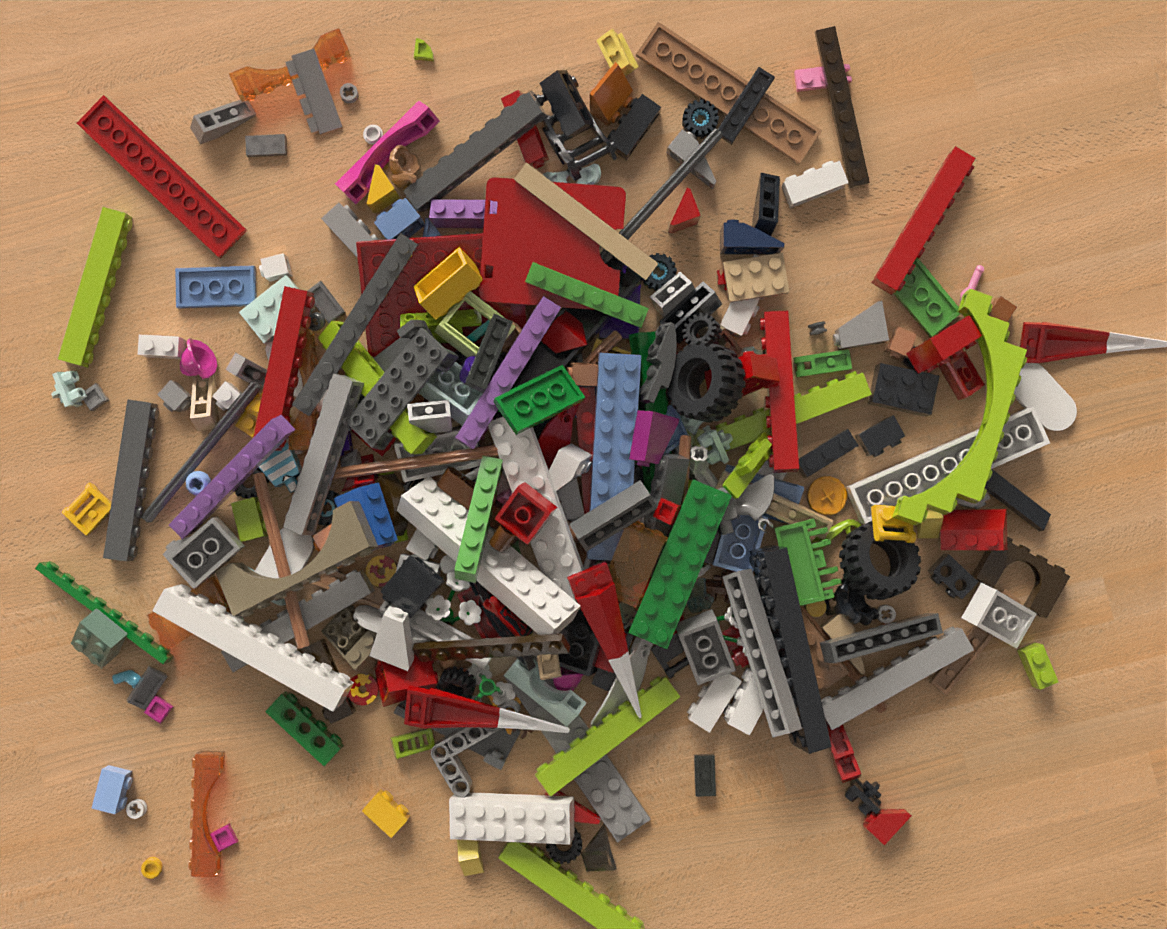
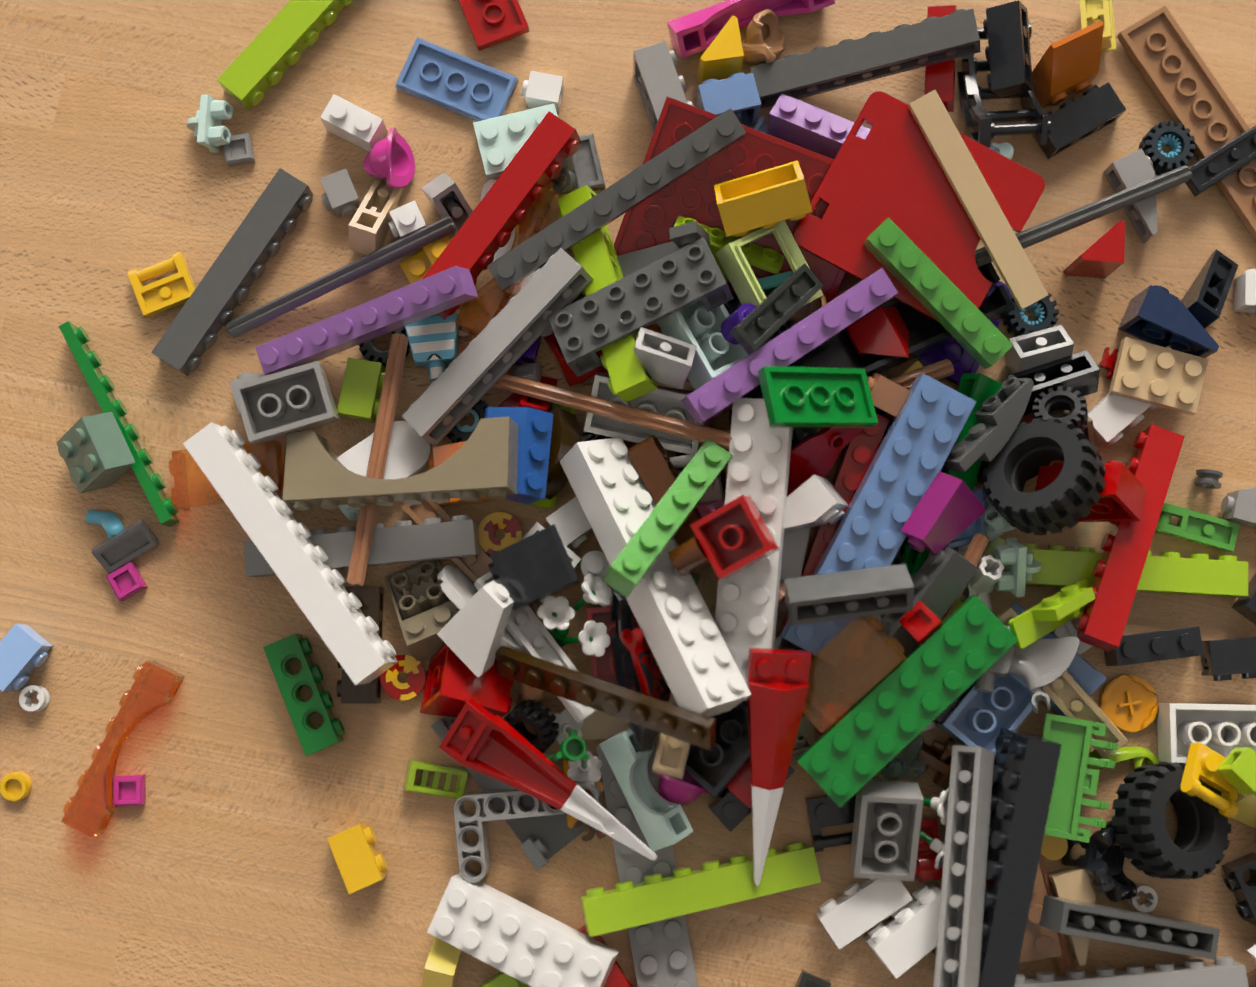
camera: 15 degrees right, 5 degrees down
light blue piece [186,471,211,496] -> none
white plant [591,636,653,727] -> none

